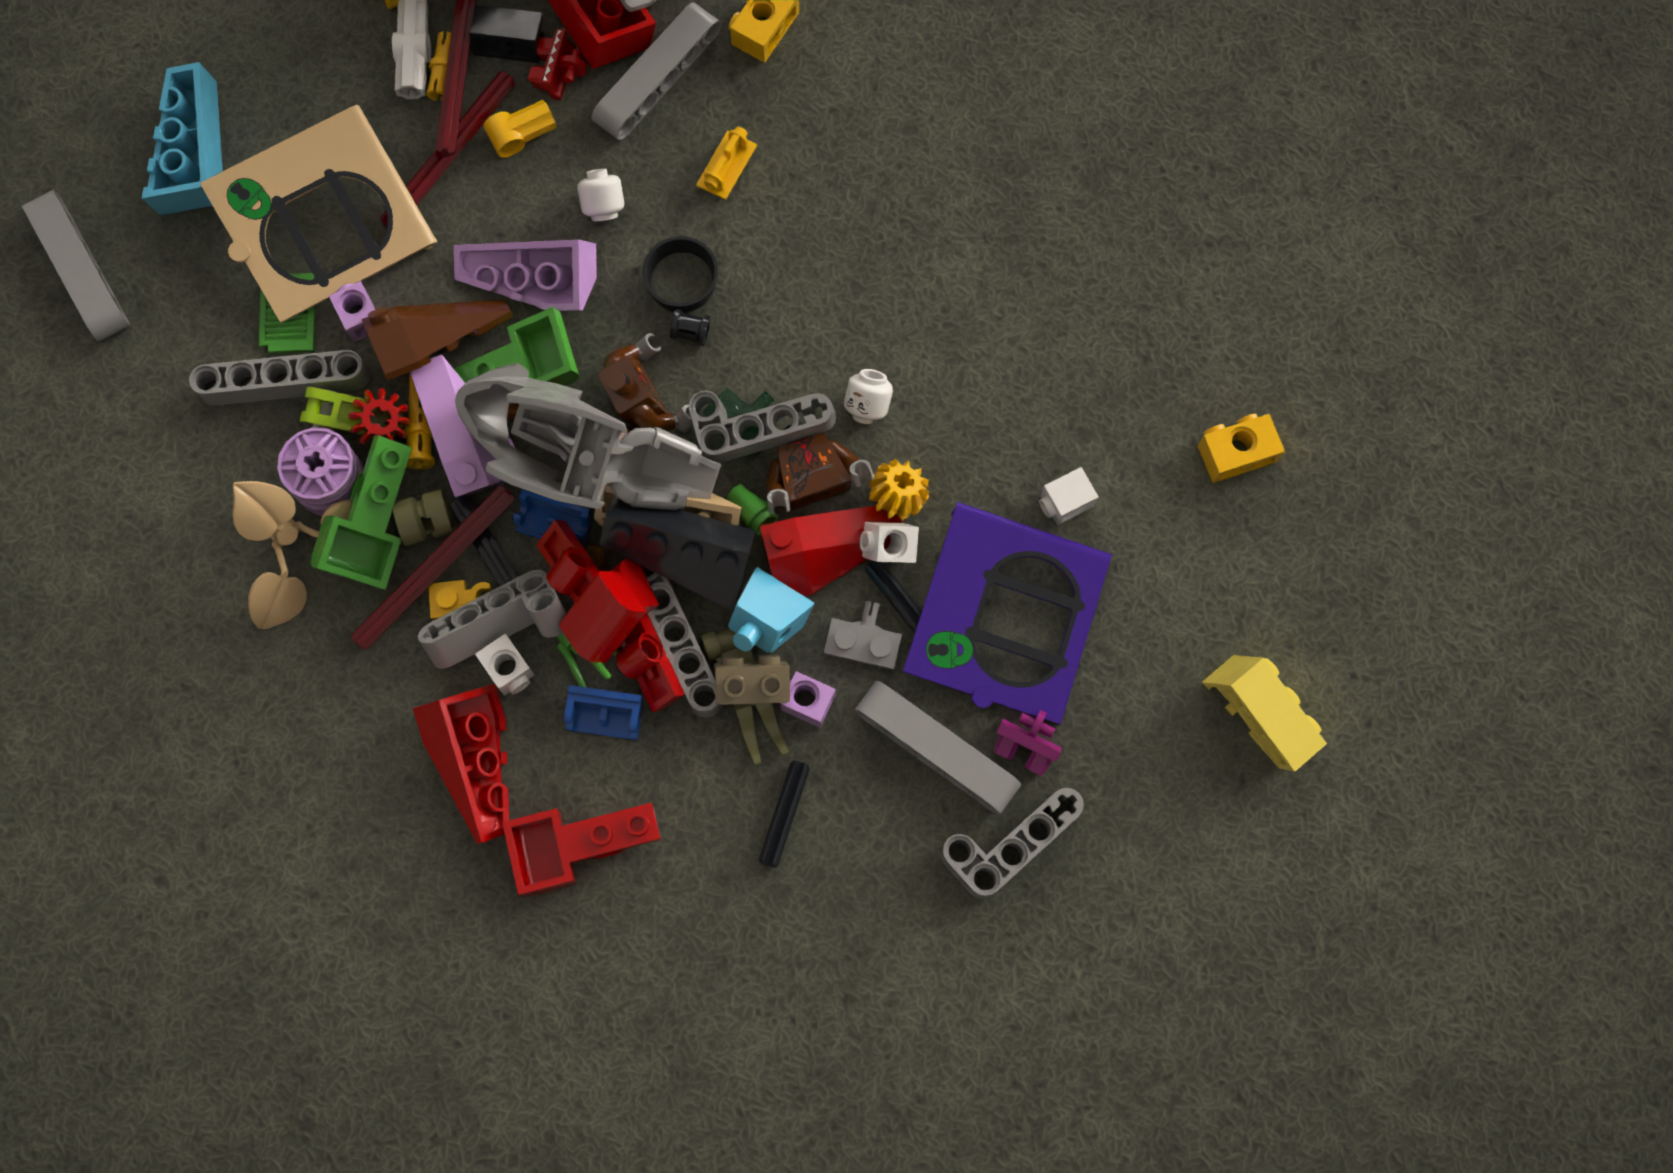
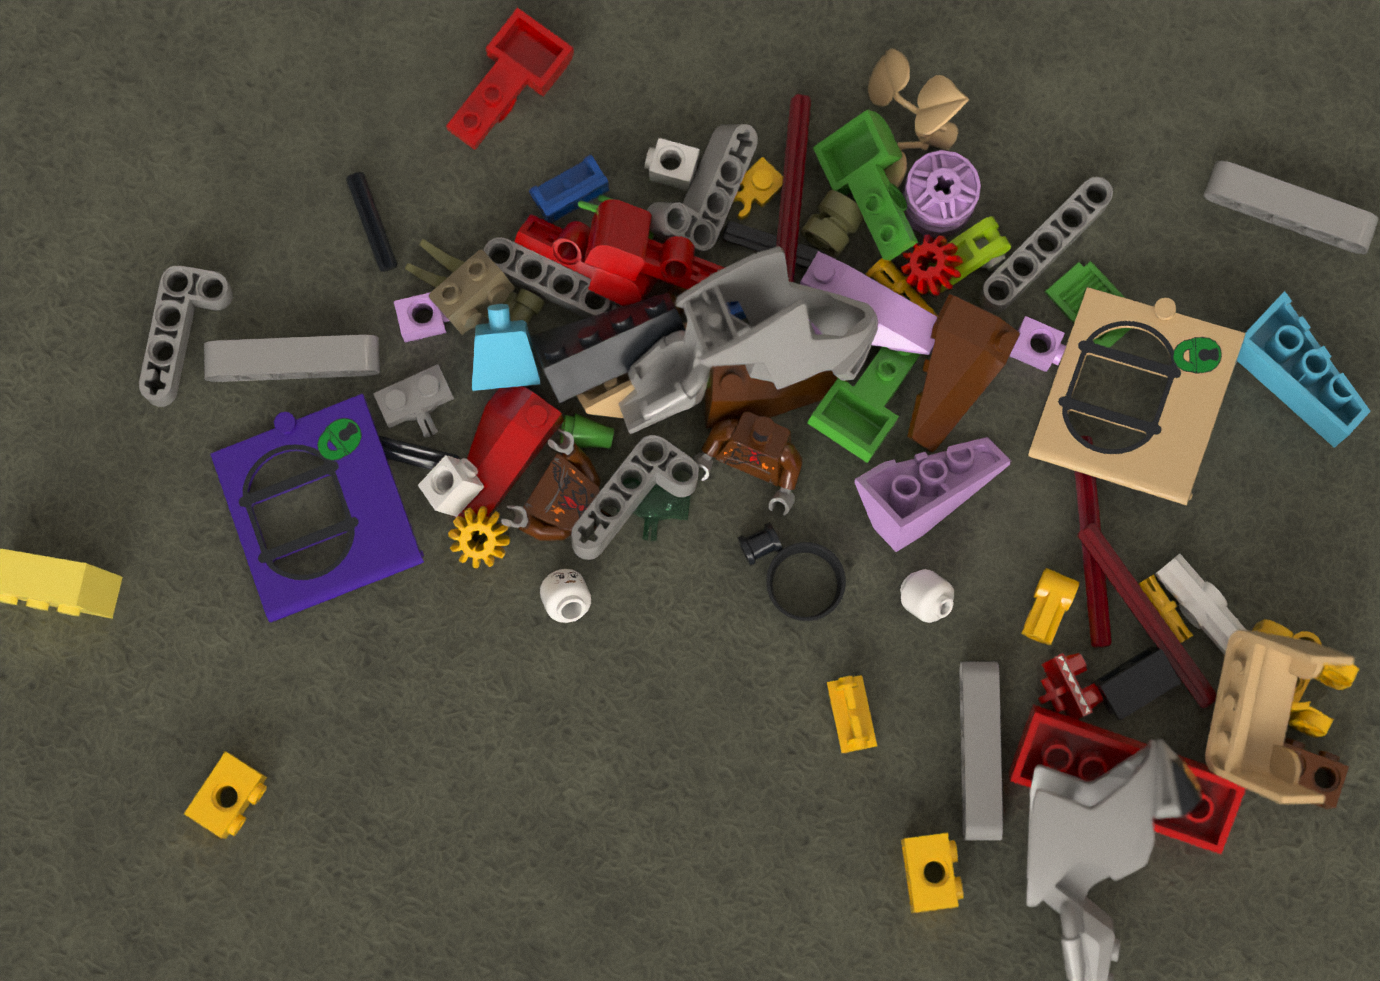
camera: 140 degrees right, 5 degrees up
red wedge [412,684,509,844] -> none
magenta hips [994,710,1062,776] -> none
white brick [1039,467,1099,525] -> none

